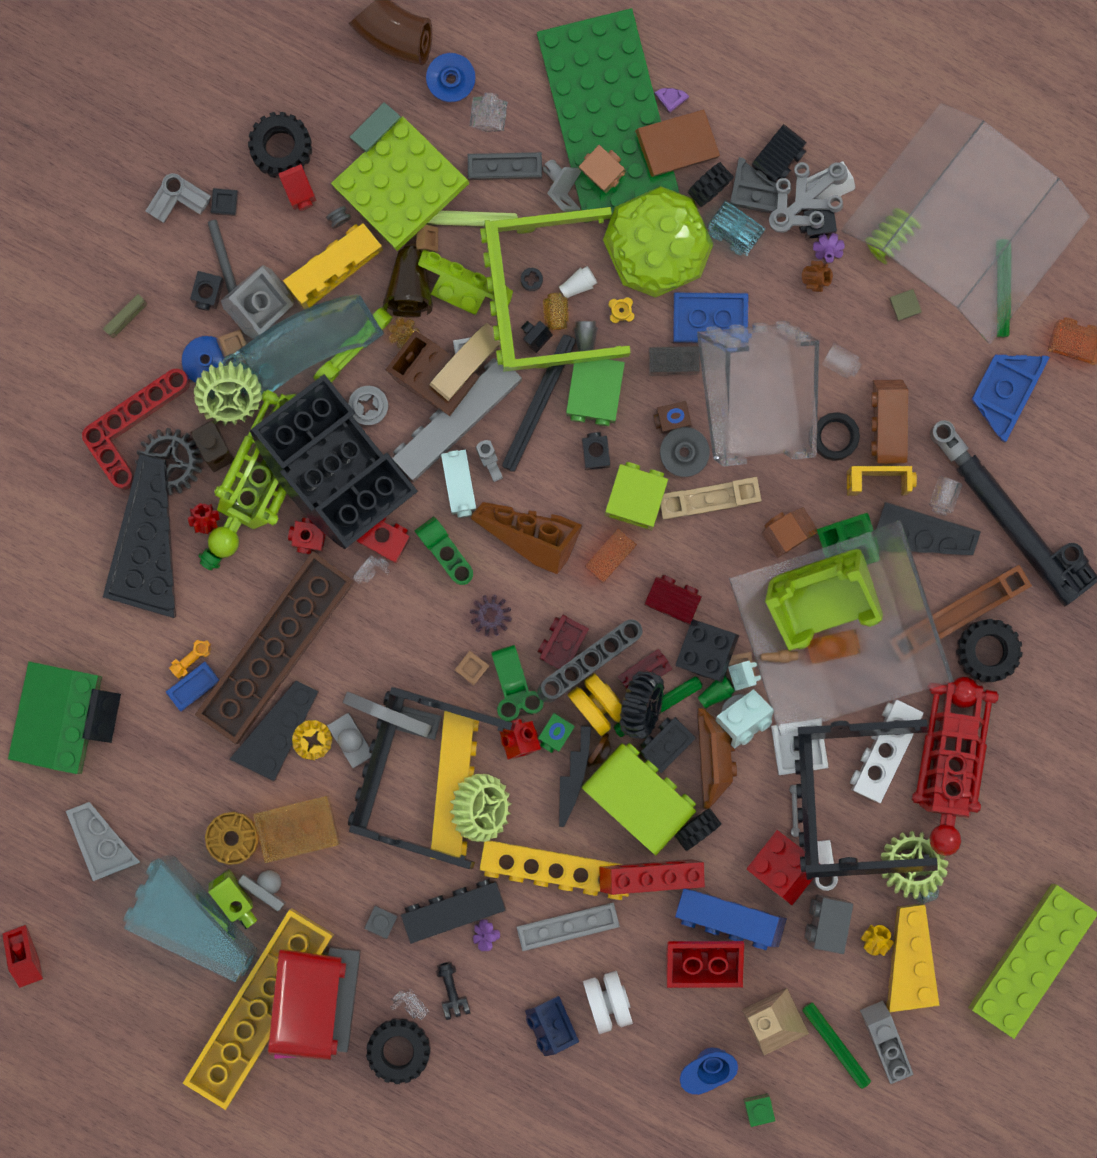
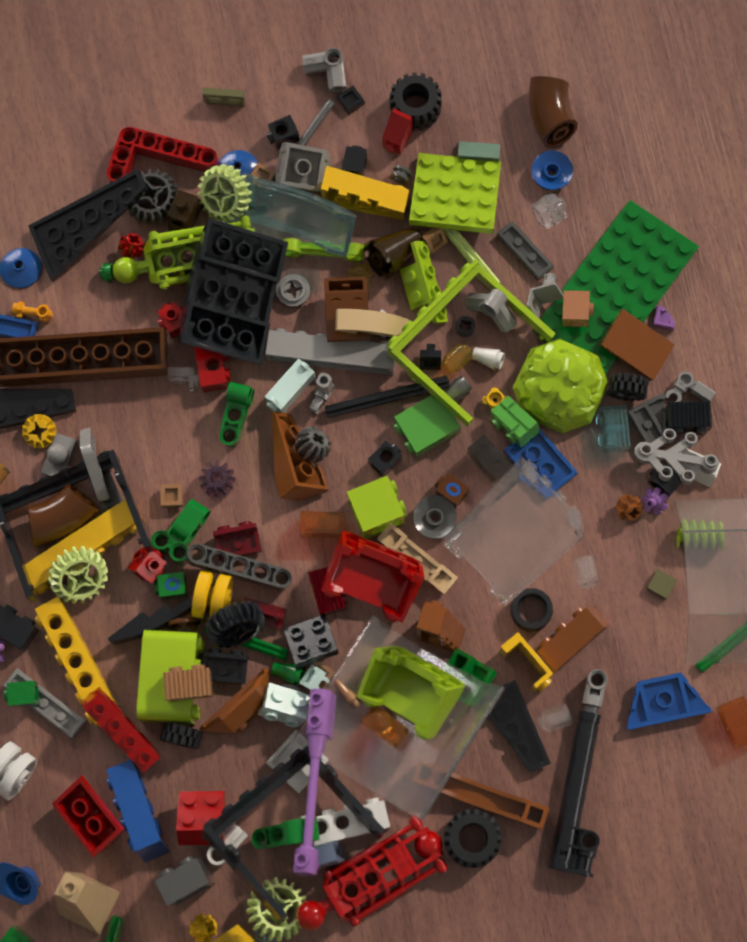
camera: 55 degrees right, 10 degrees down
none -> blue dish [0,248,42,289]
none -> green brick [4,681,39,708]
none -> reddish brown brick [27,484,100,547]
none -> medium nougat brick [163,664,213,702]
none -> green piece [251,817,320,849]
none -> medium lavender bar [293,689,336,876]
none -> flat silver gear [294,426,332,463]
none -> sand blue brick [313,840,345,870]
none -> red windscreen [321,531,425,623]
none -> black brick [342,145,367,176]
none -> light grey piece [465,289,517,332]
none -> bright green brick [490,396,540,447]
none -> light grey bar [665,372,717,402]

